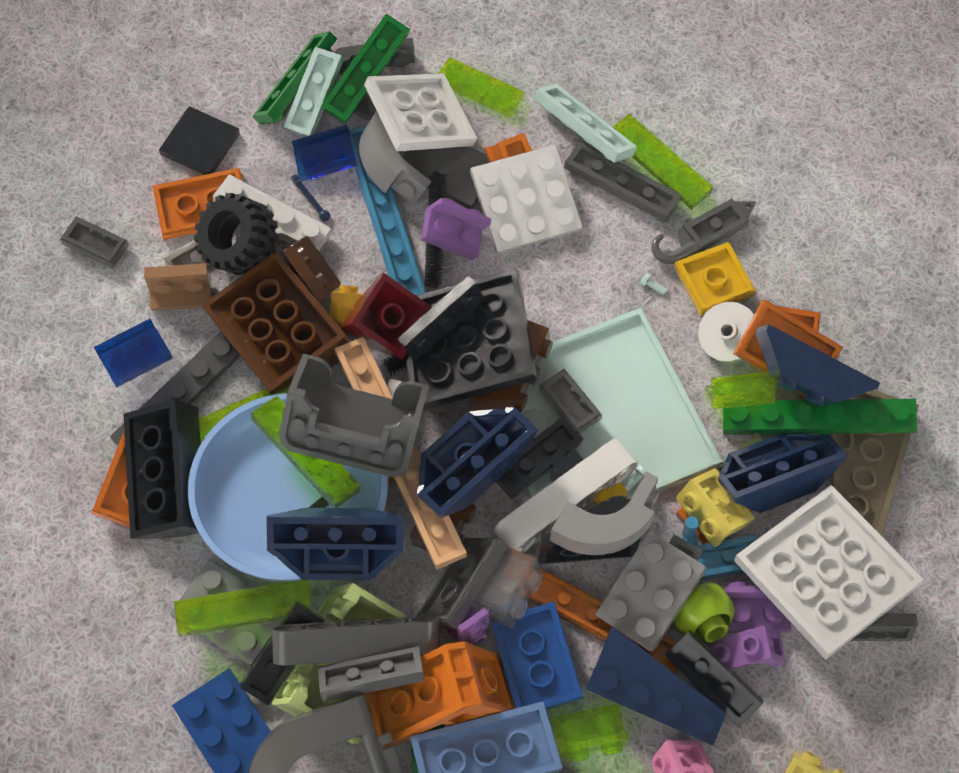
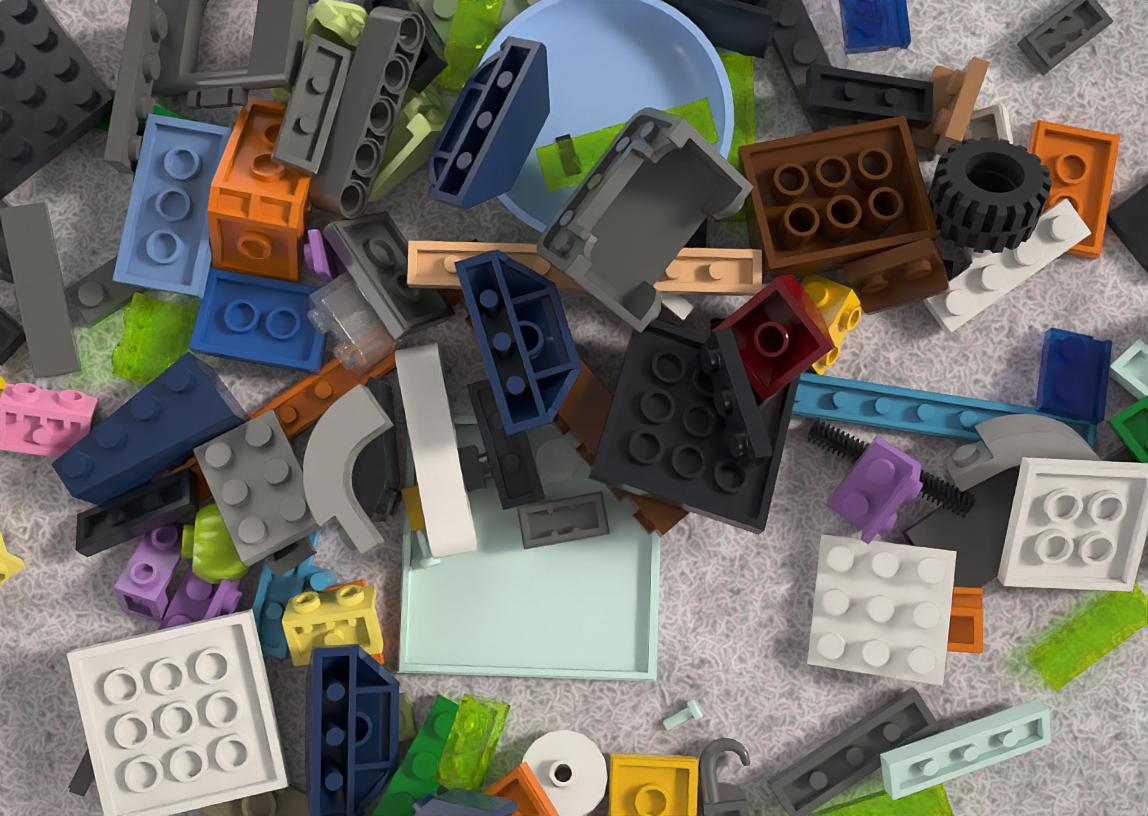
camera: 120 degrees right, 20 degrees up
dark blue hinge [290,174,330,222] -> none
none -> black plate [805,64,933,129]

